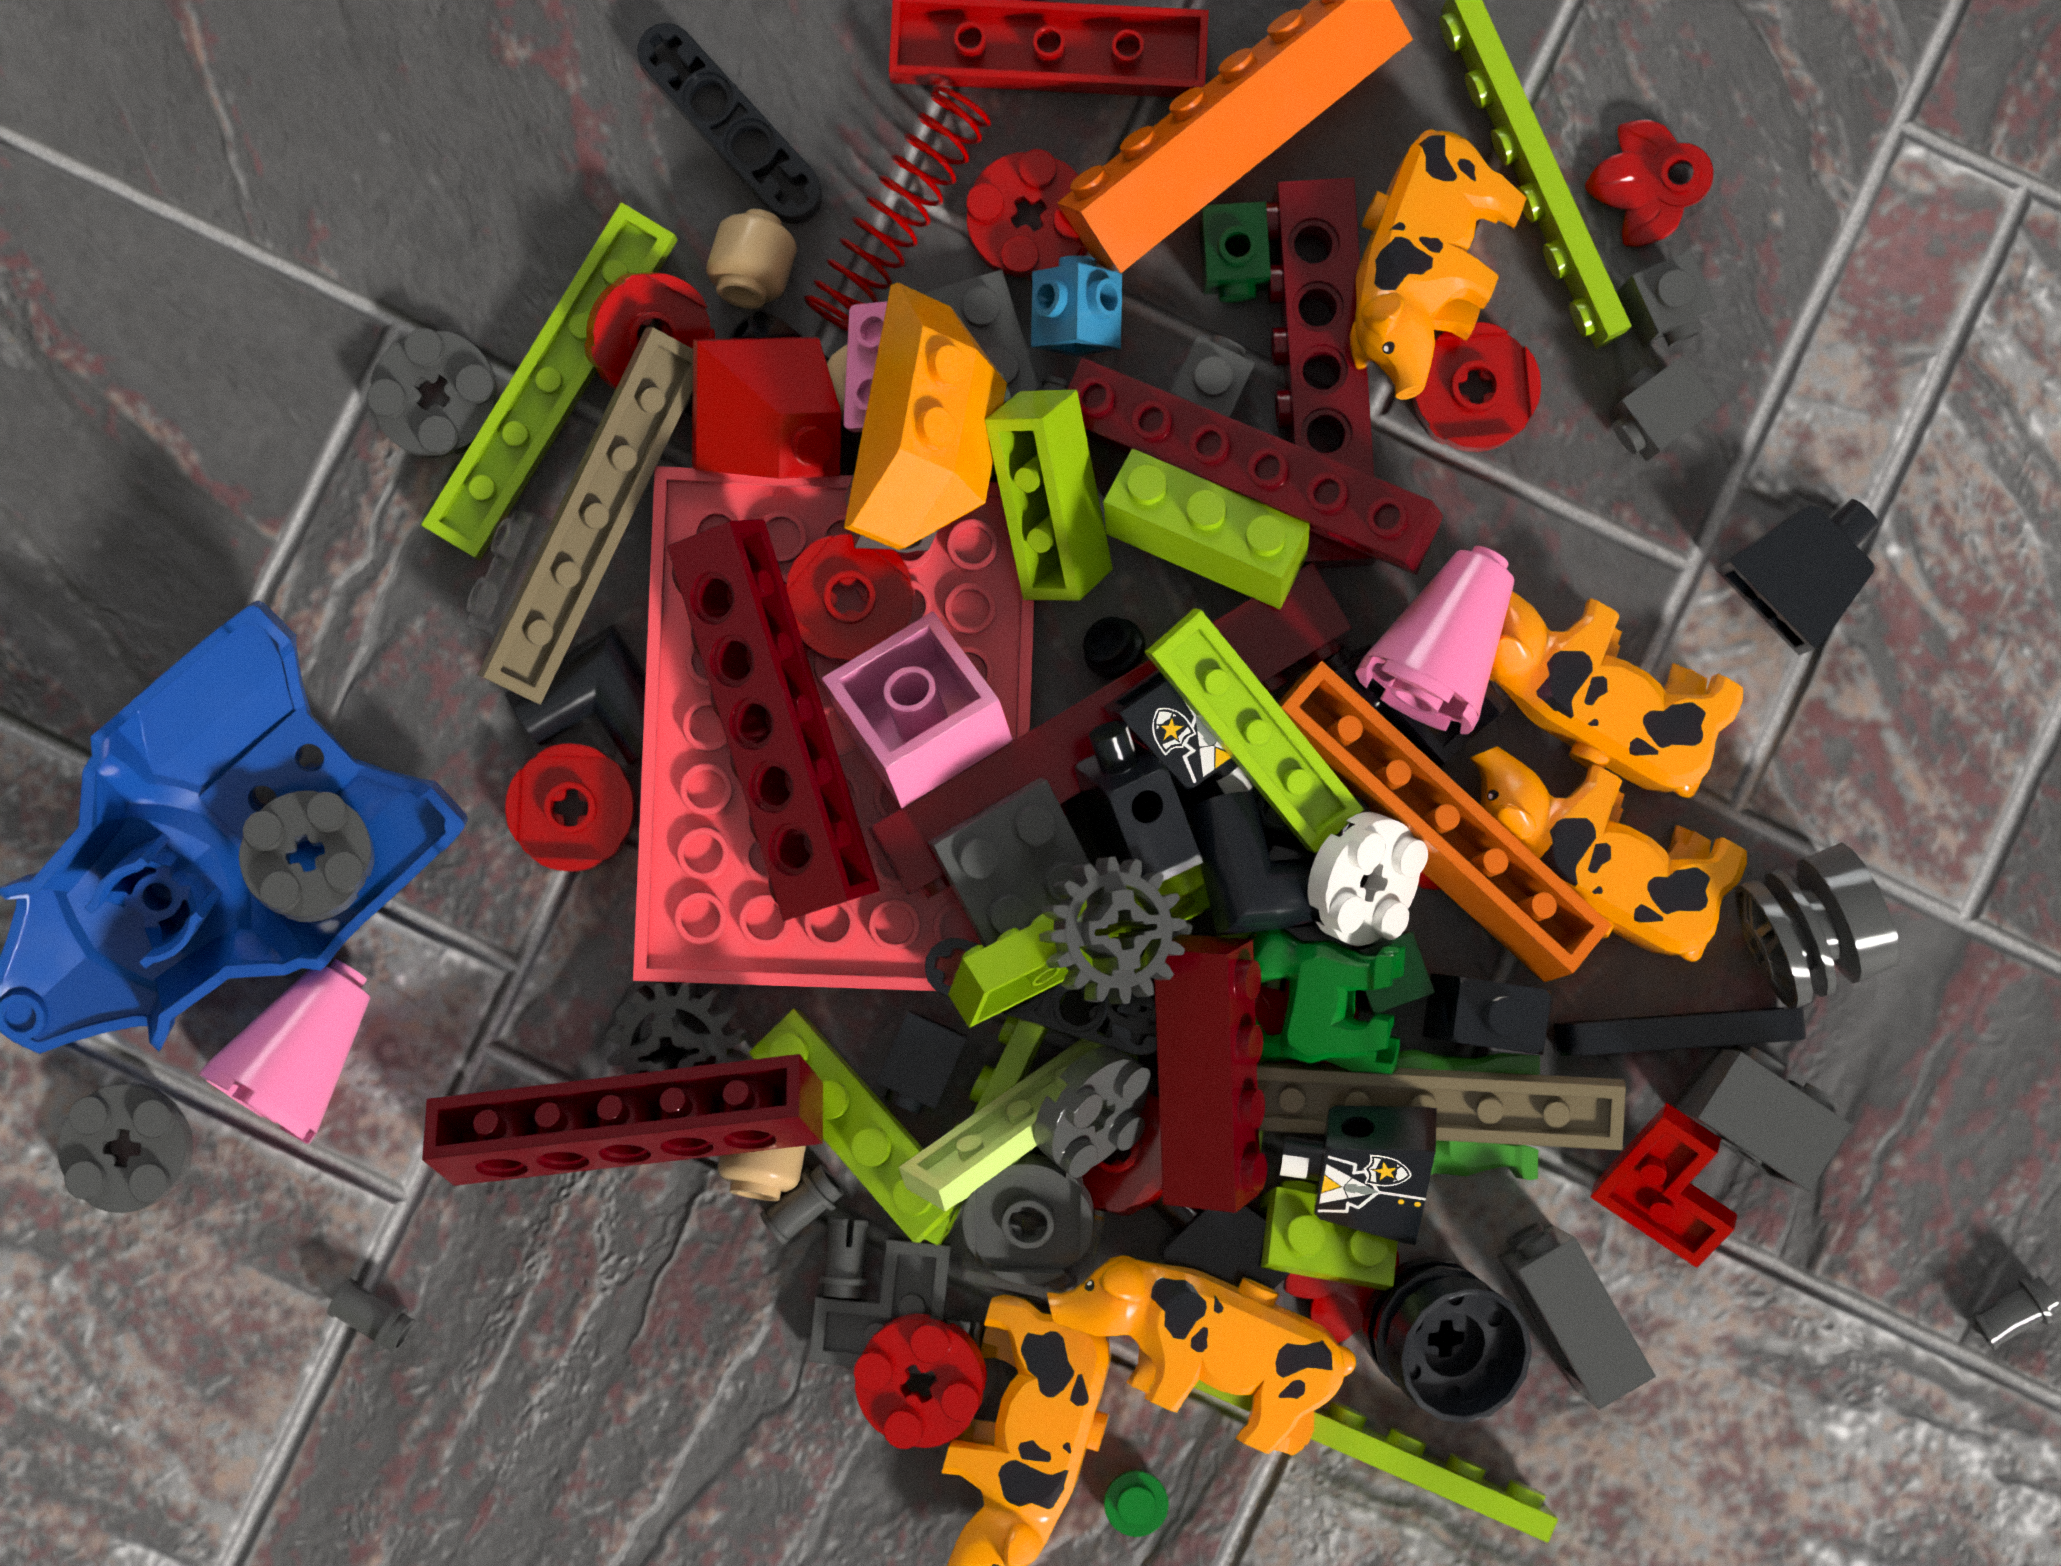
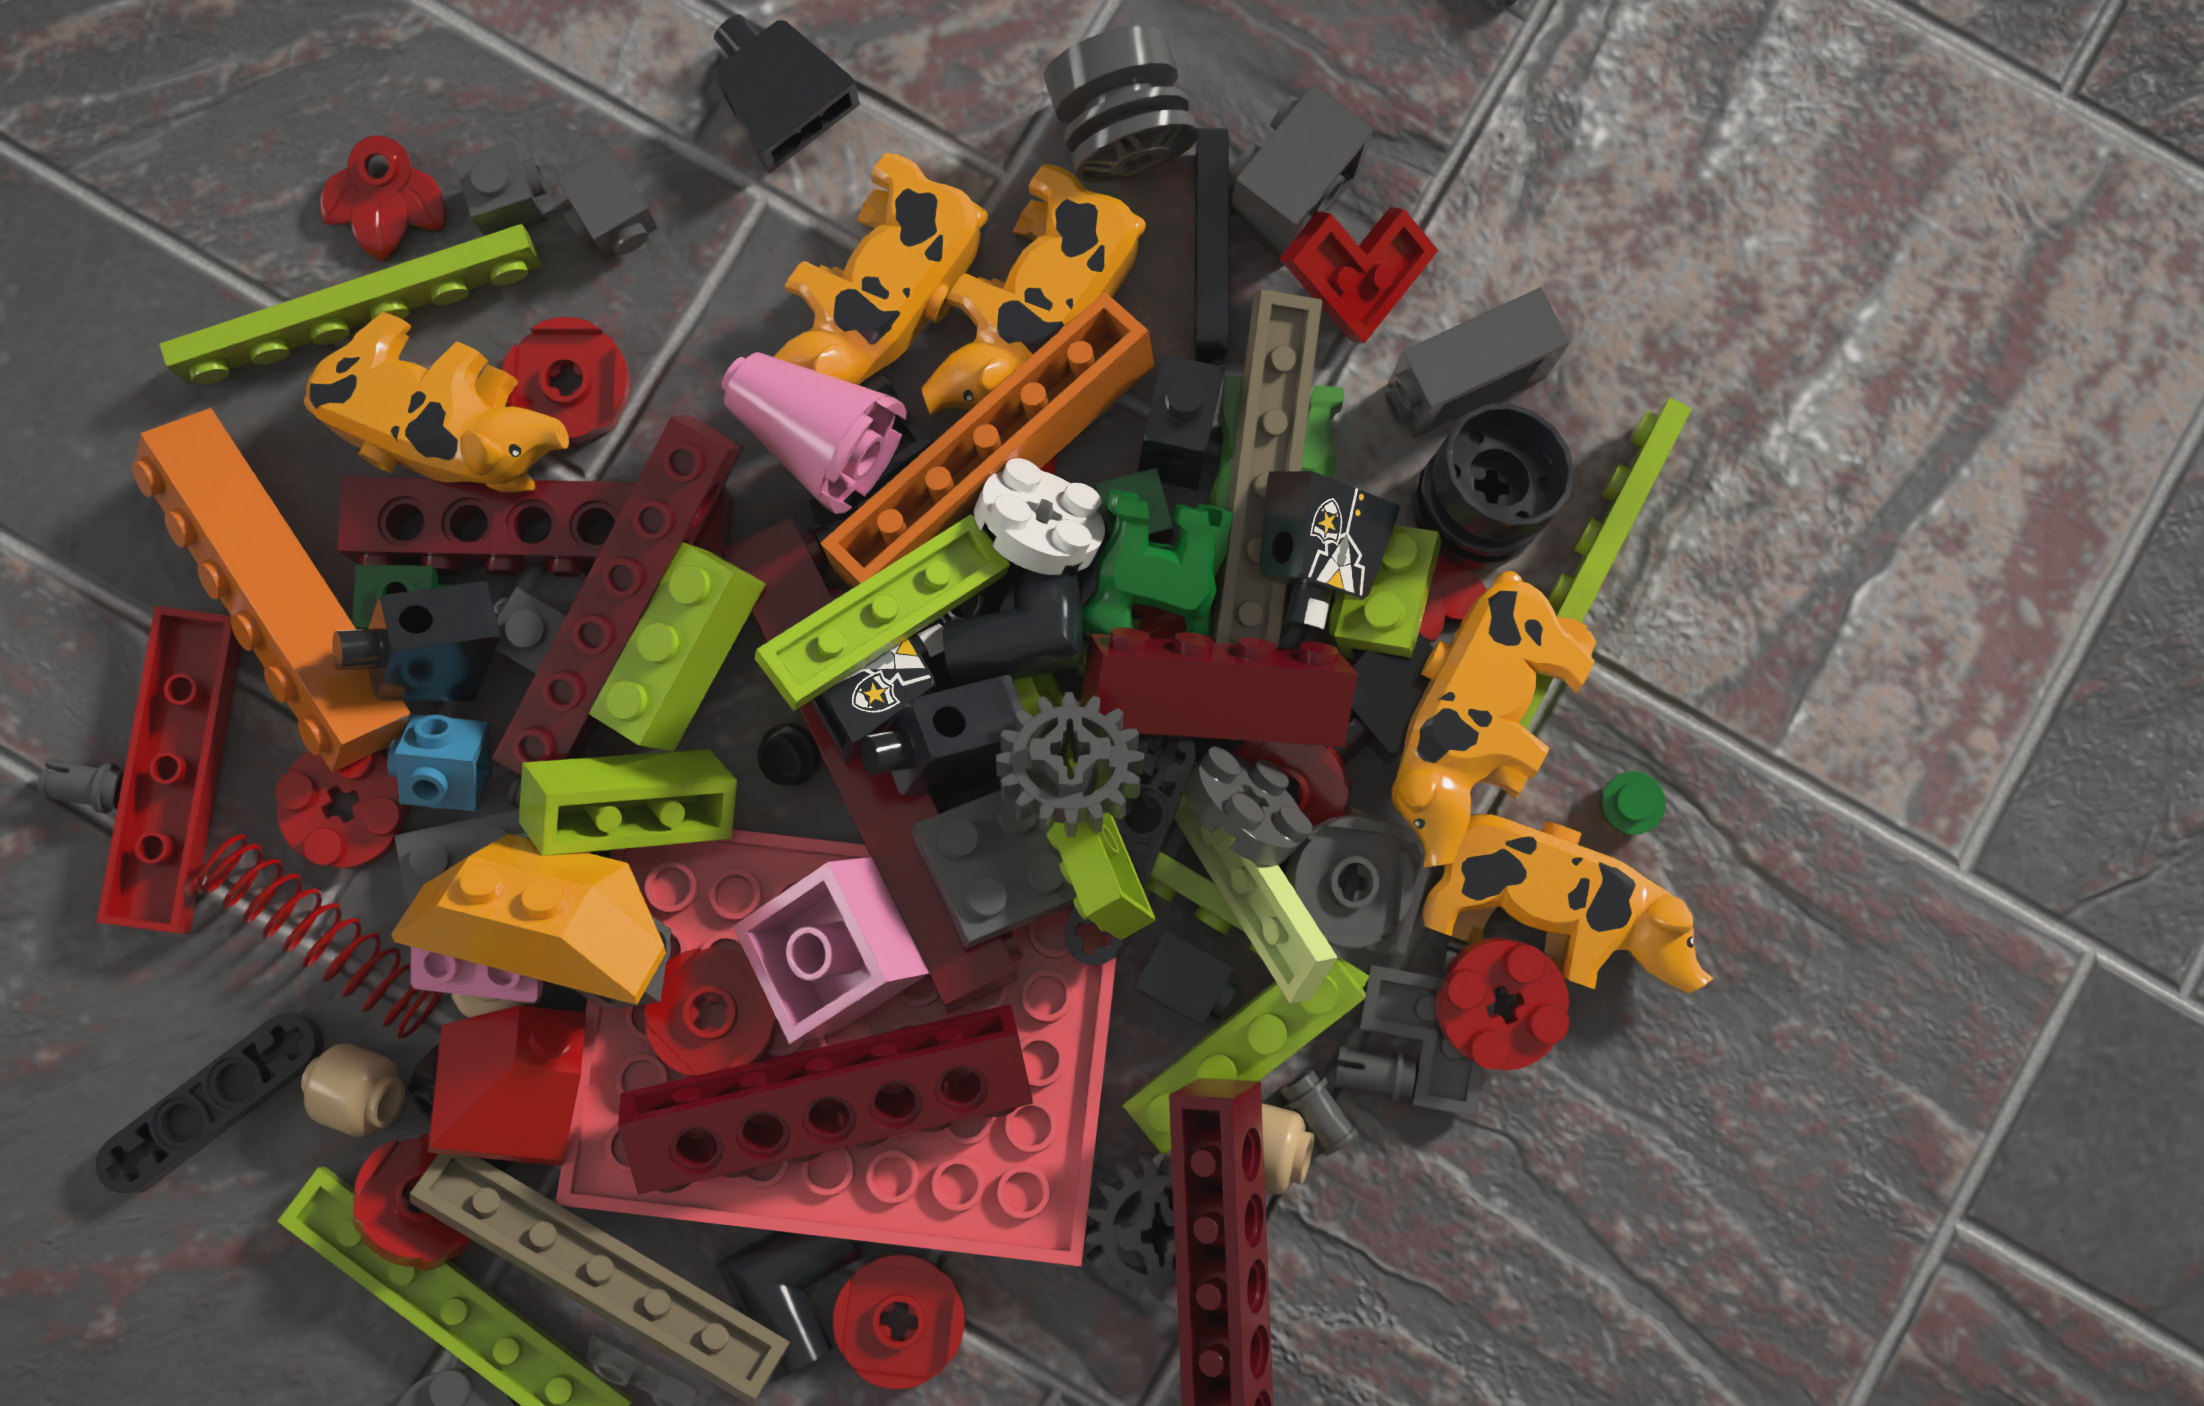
camera: 90 degrees left, 5 degrees down
none -> black torso [332,581,501,701]

